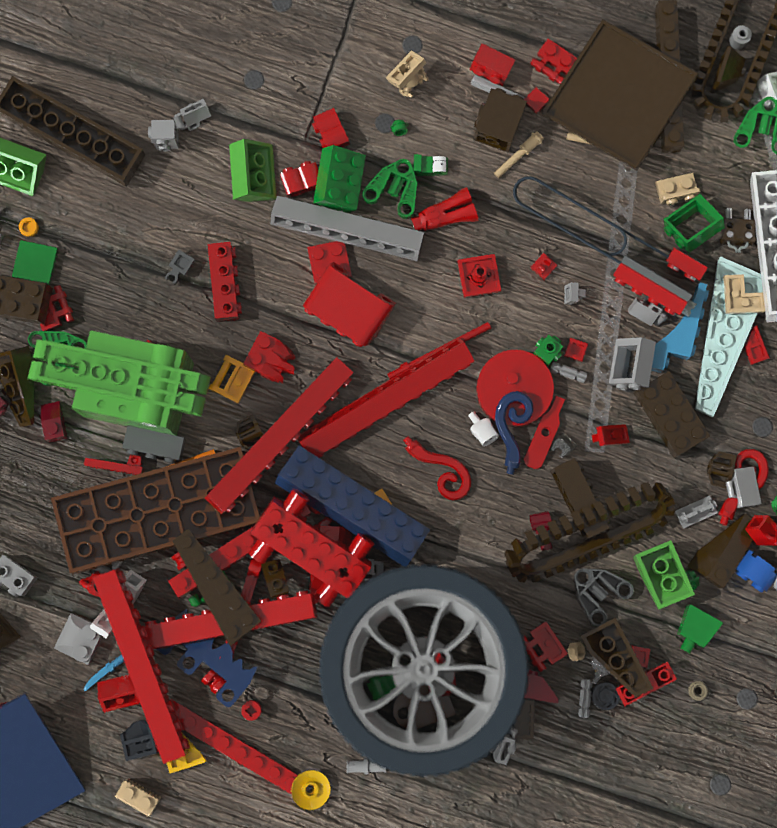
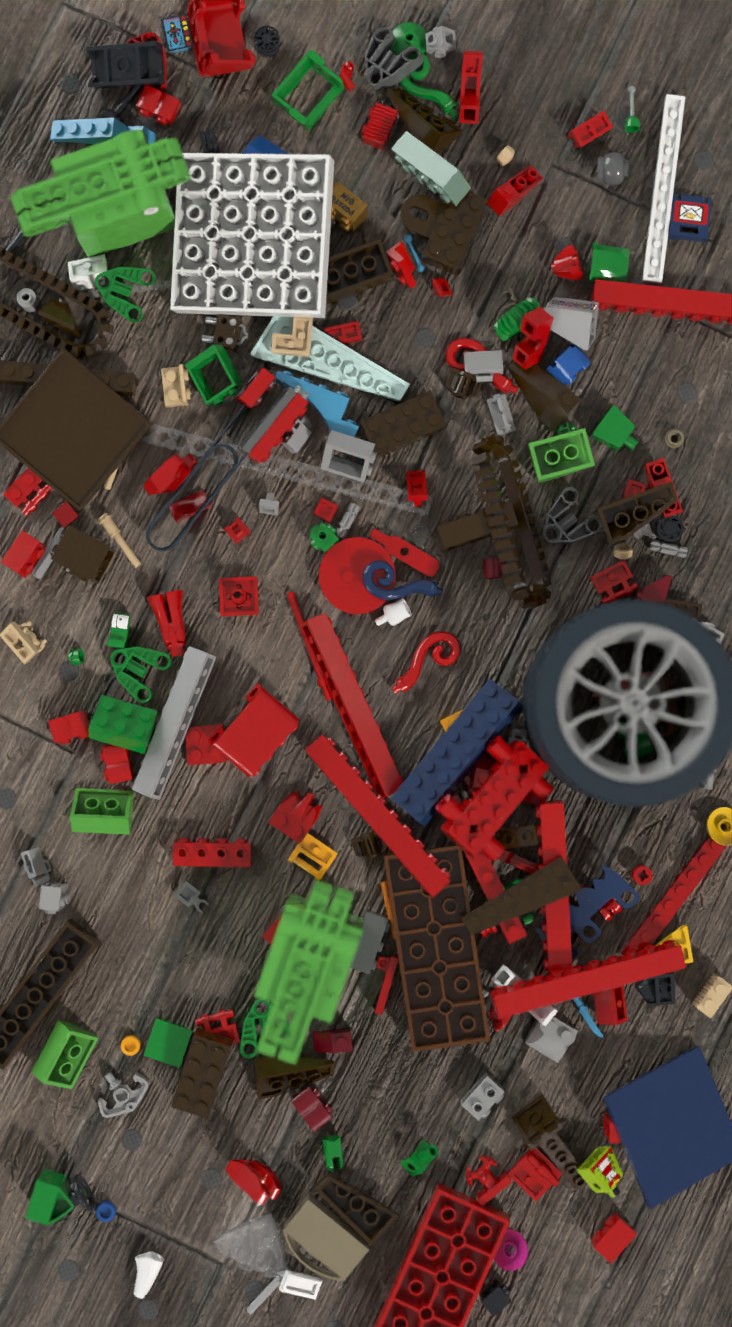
camera: 80 degrees left, 5 degrees up
none -> red connector [143,454,198,495]
none -> red slope [169,490,211,523]

